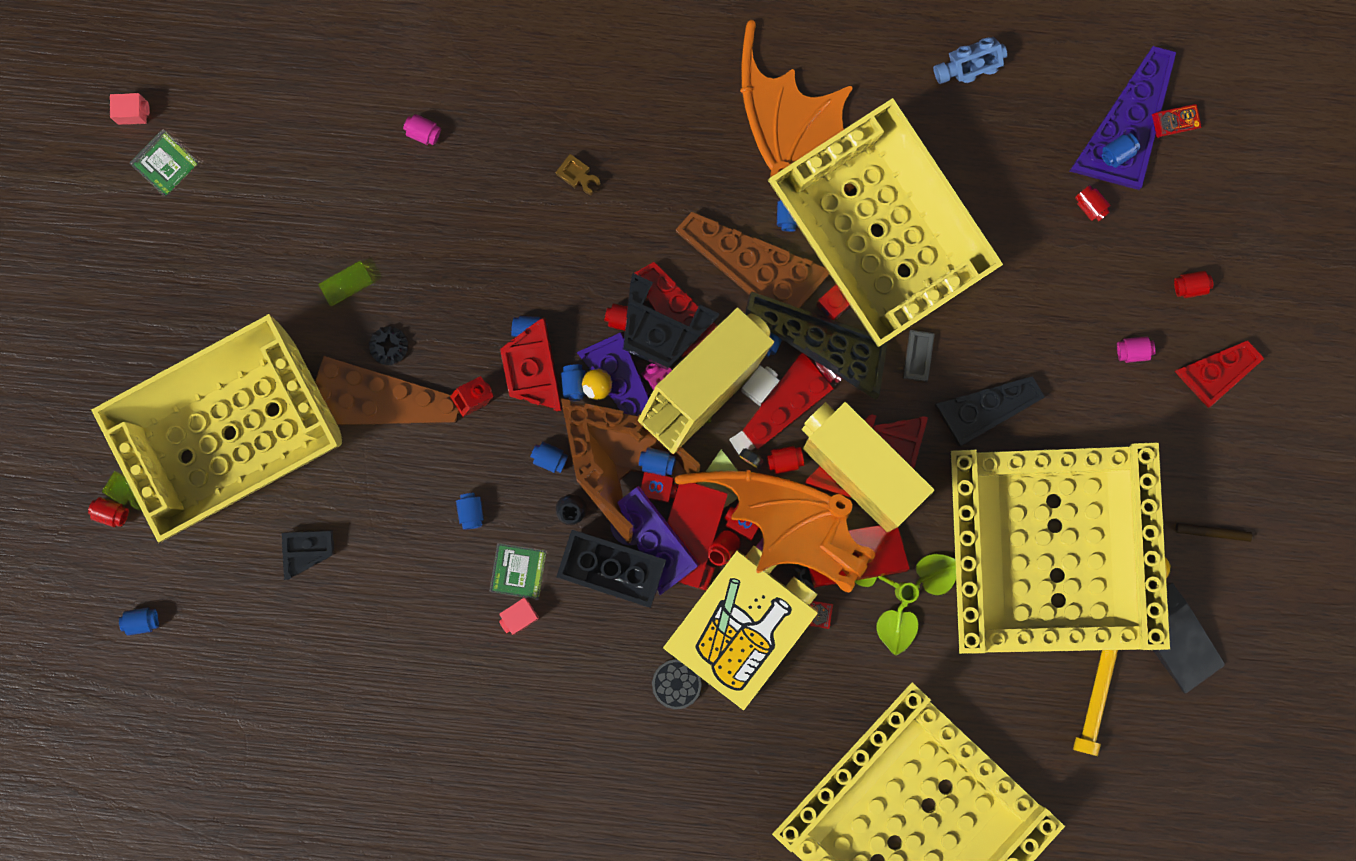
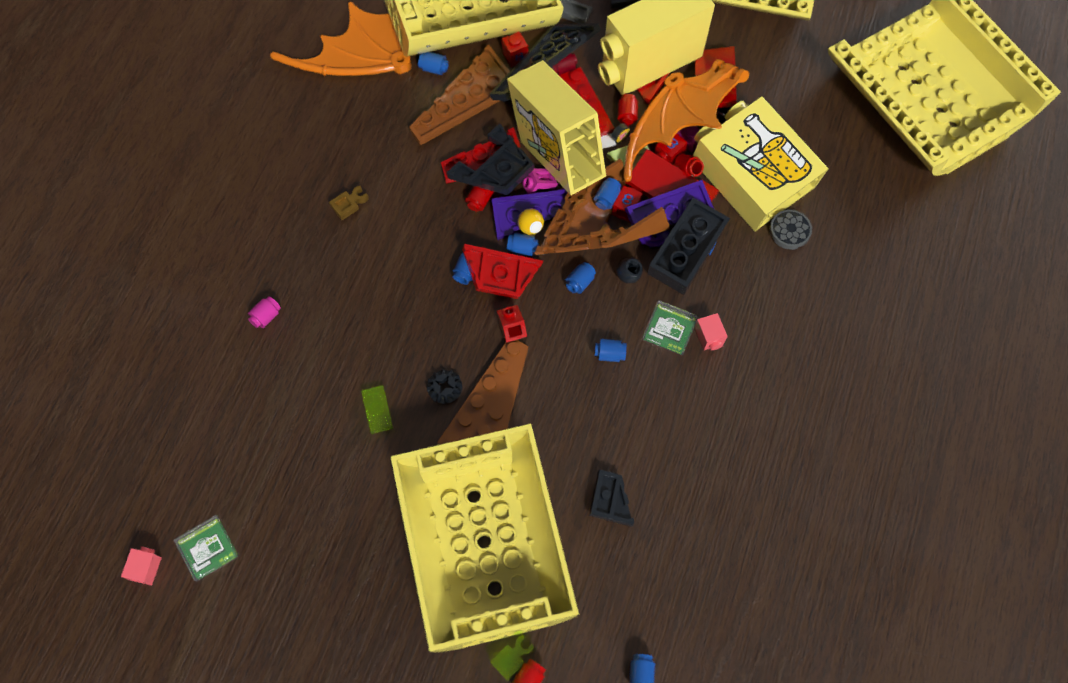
camera: 80 degrees left, 15 degrees down
lime plant [855,554,956,655] -> none

